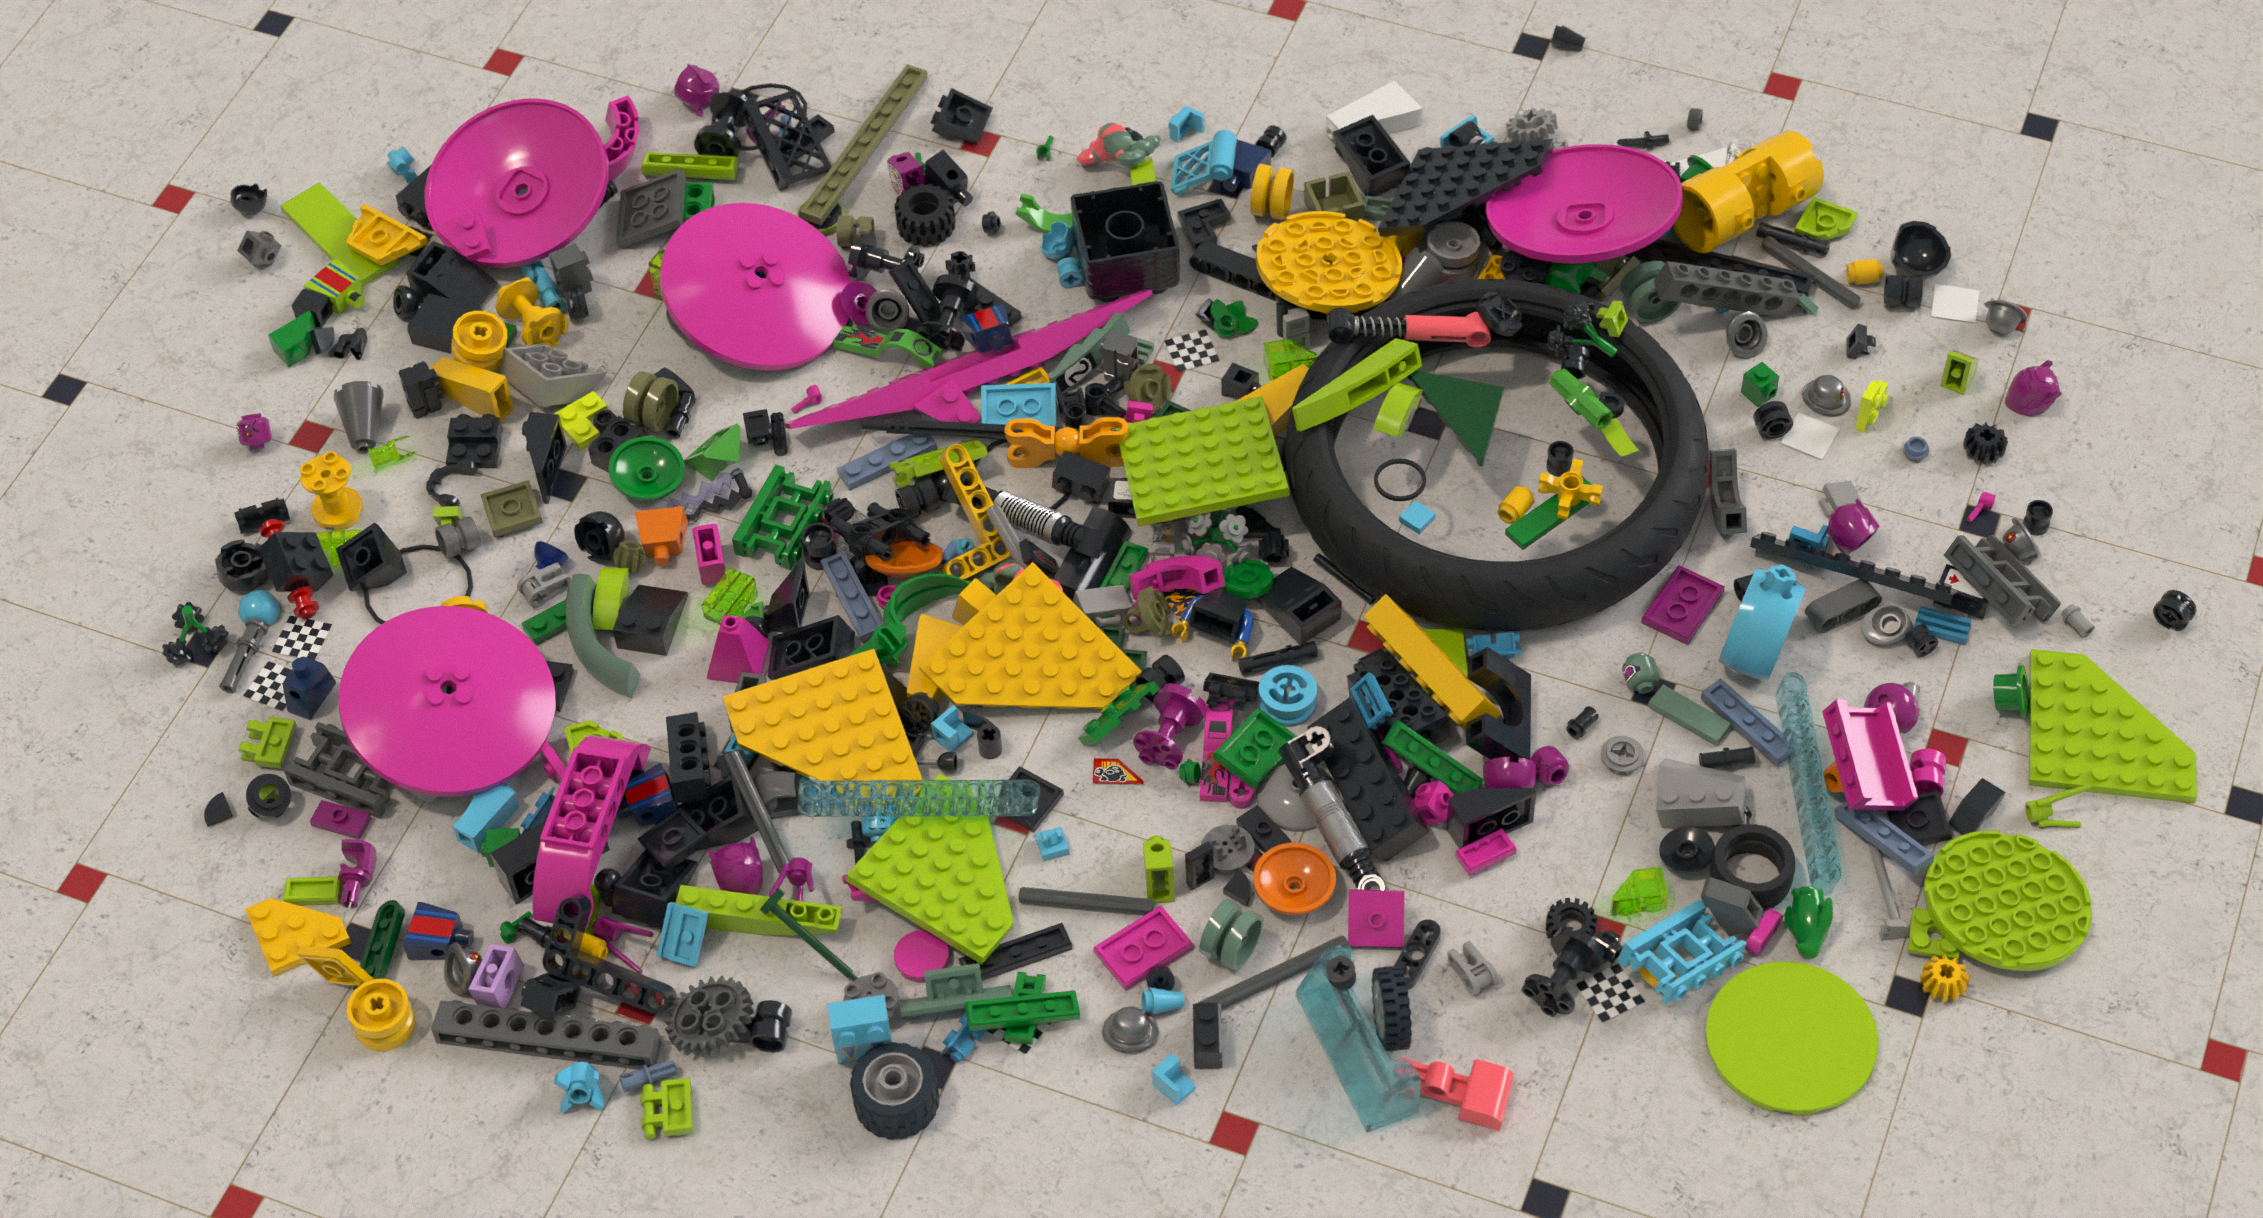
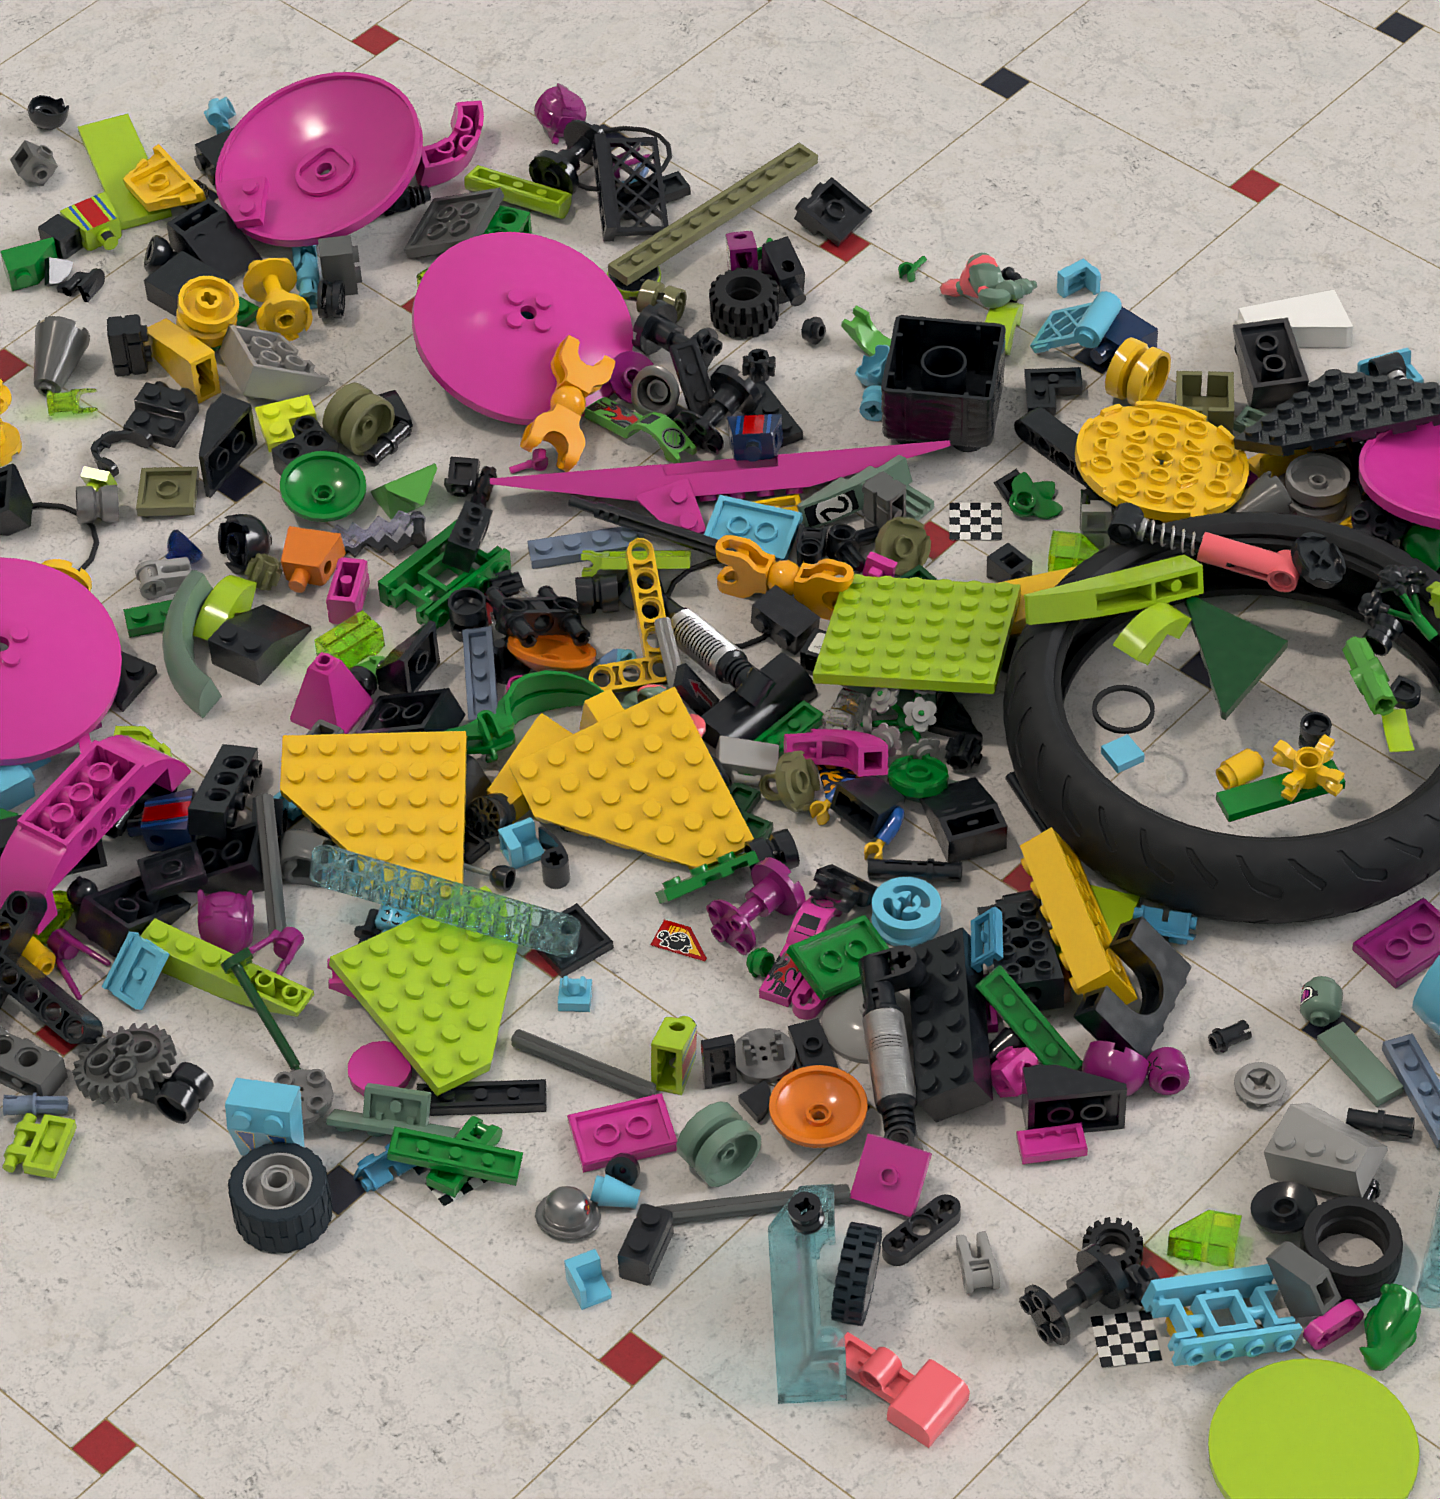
camera: 20 degrees right, 5 degrees down
black wheel [1255,125,1287,158] -> none
none -> black brick [442,500,493,573]
none -> light orange piece [520,335,615,472]

